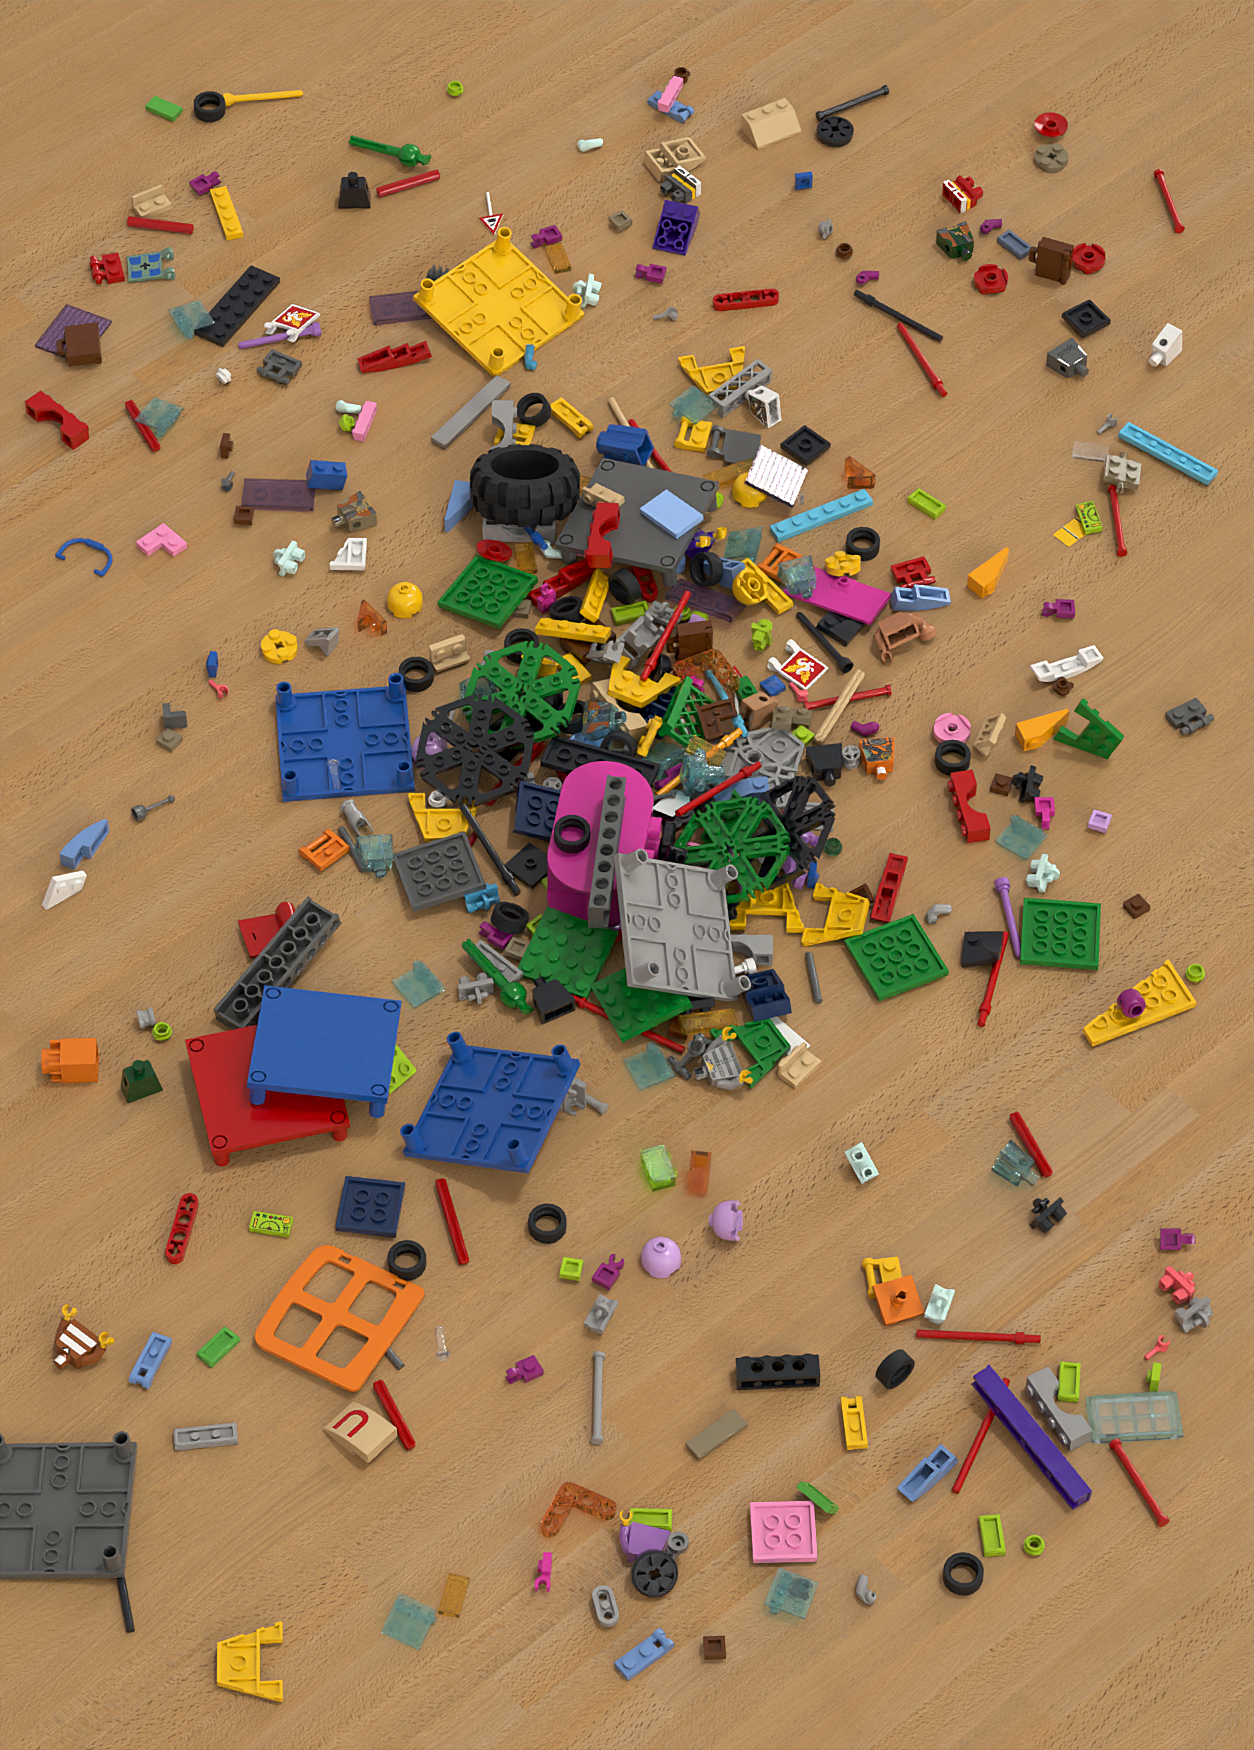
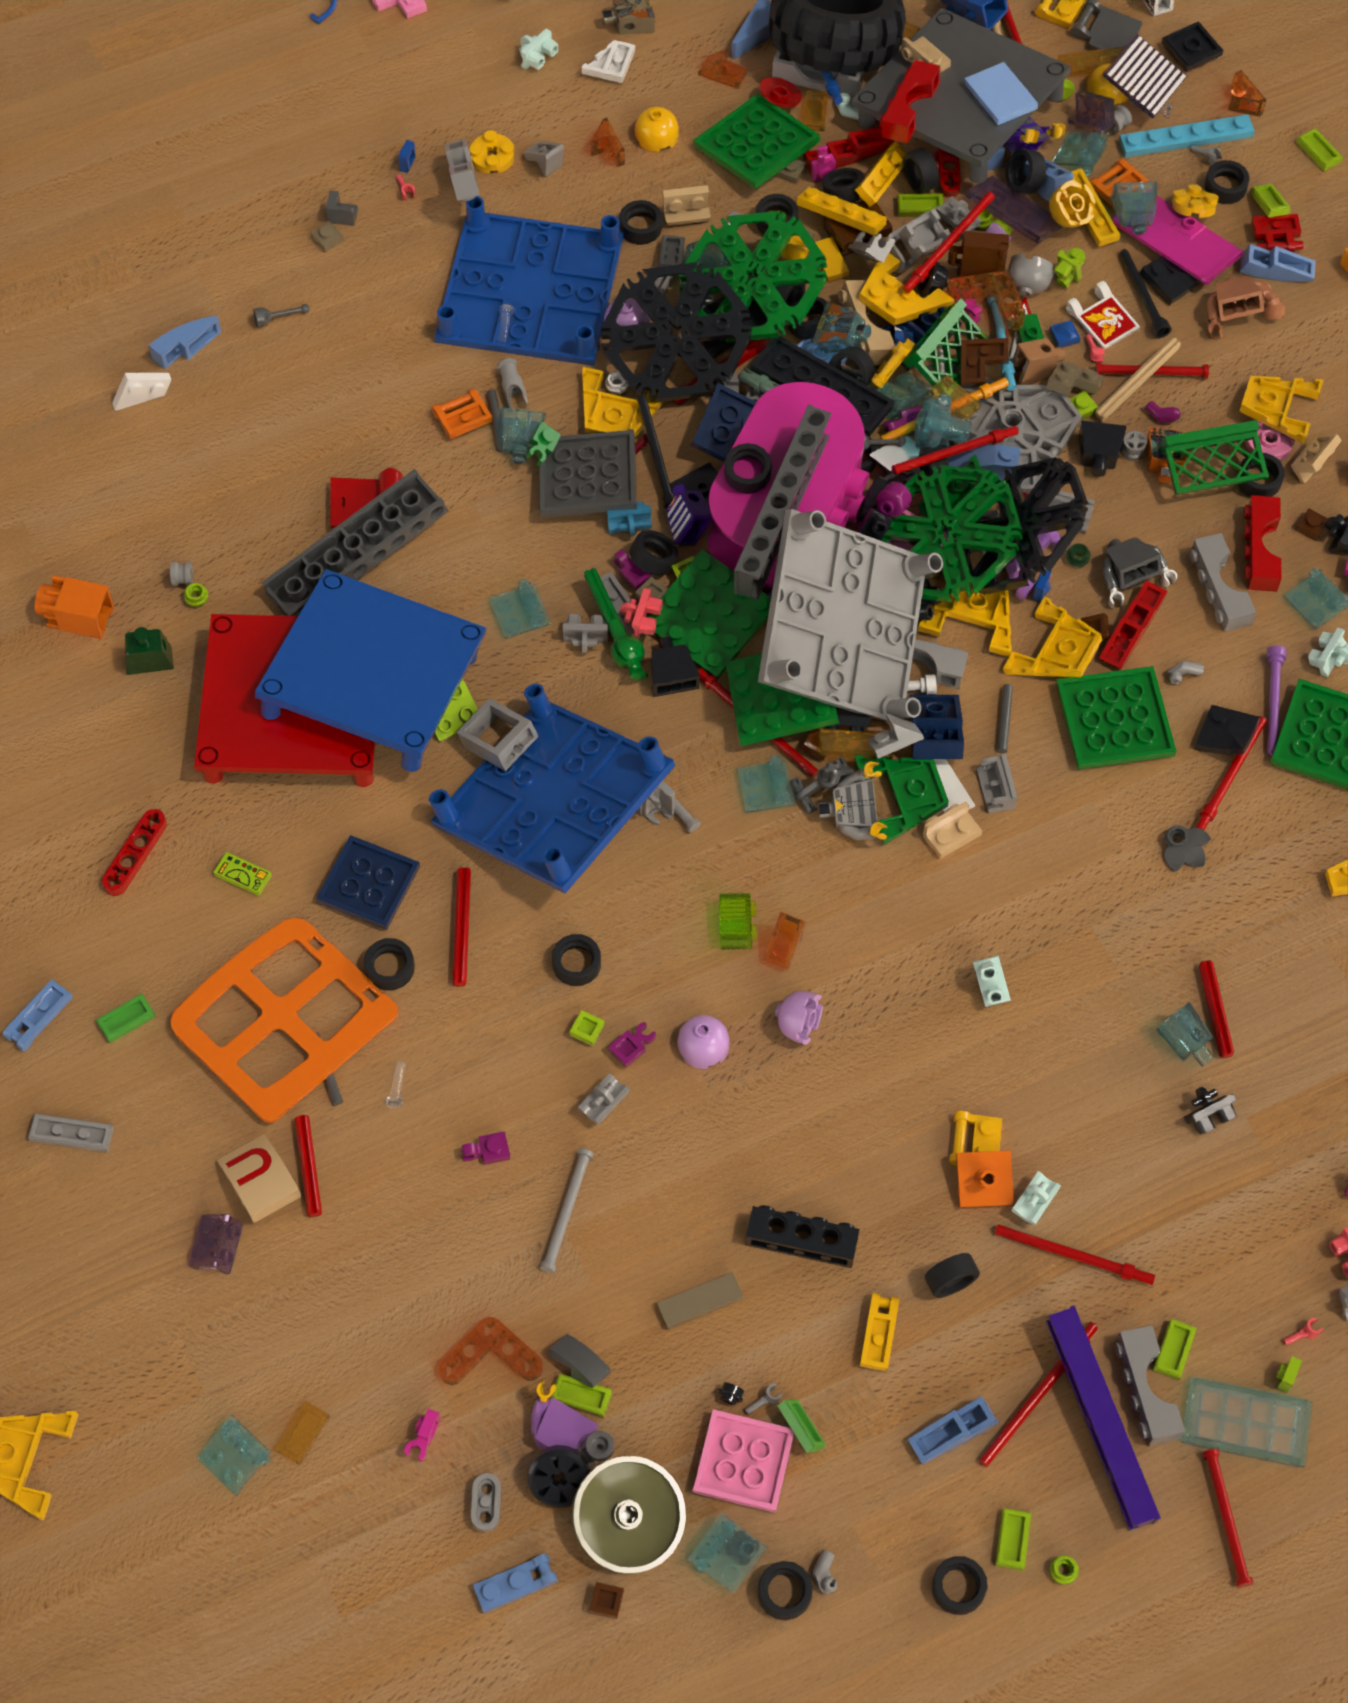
camera: 15 degrees right, 10 degrees up
none -> bracket [188,1214,243,1274]
none -> light grey arch [444,138,480,201]
none -> light grey window [456,698,539,771]
none -> green plate [526,421,561,466]
none -> dark grey slope [549,1334,610,1389]
none -> olive dish [571,1456,686,1574]
none -> coral hips [620,588,663,639]
none -> dark grey plate [659,235,685,267]
none -> dark purple torso [666,485,713,546]
none -> clear orange slope [698,49,747,89]
none -> black plate [718,1382,744,1406]
none -> sand green pin [739,368,779,394]
none -> light grey hand [745,1384,783,1415]
none -> black tyre [758,1561,813,1620]
none -> light grey slope [868,714,924,759]
none -> magenta head [876,482,912,518]
none -> sticker [894,324,913,349]
none -> light grey hinge [976,754,1018,814]
none -> light grey cylinder [1008,254,1054,297]
none -> bracket [1068,90,1115,133]
none -> dark grey torso [1102,538,1177,609]
none -> light grey wheel [1103,105,1132,133]
none -> green fence [1160,420,1269,495]
none -> dark grey plate [1164,826,1211,872]
none -> light grey arch [1189,533,1256,632]
none -> light grey hand [1191,145,1222,165]
none -> yellow wing [1239,376,1324,444]
none -> lime tile [1250,183,1291,218]

